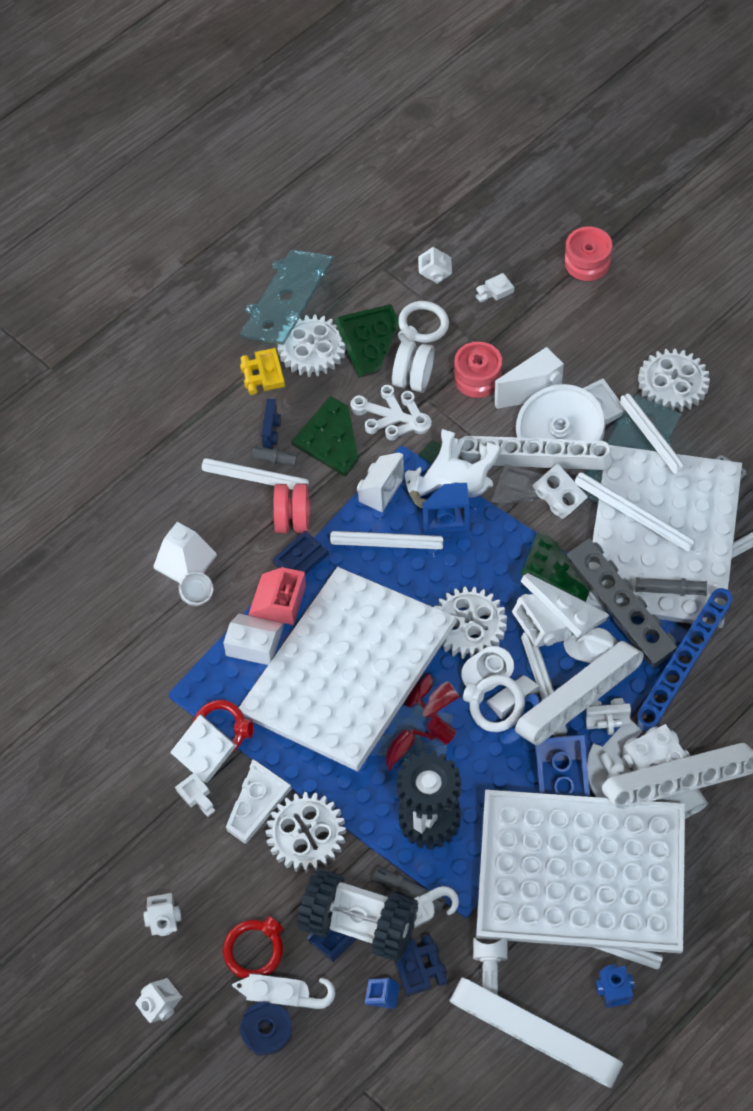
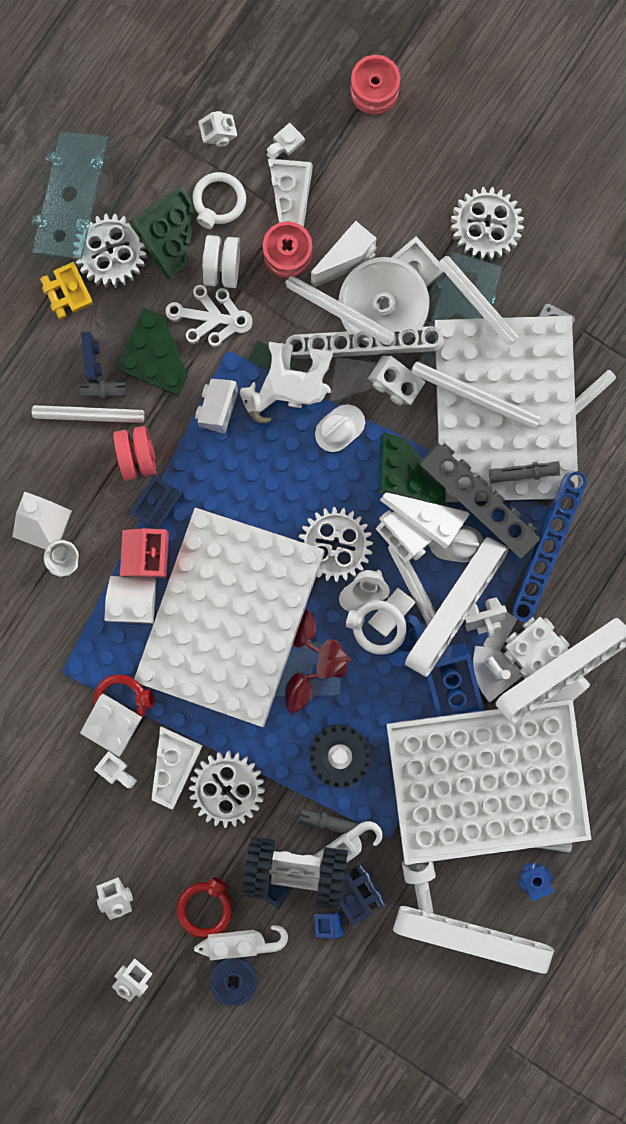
camera: 15 degrees left, 25 degrees up
white axle [330,531,443,549] -> none
blue slope [423,482,469,535] -> none
none -> white wing [268,159,313,227]
none -> white axle [285,275,395,345]
none -> white piece [315,404,365,452]

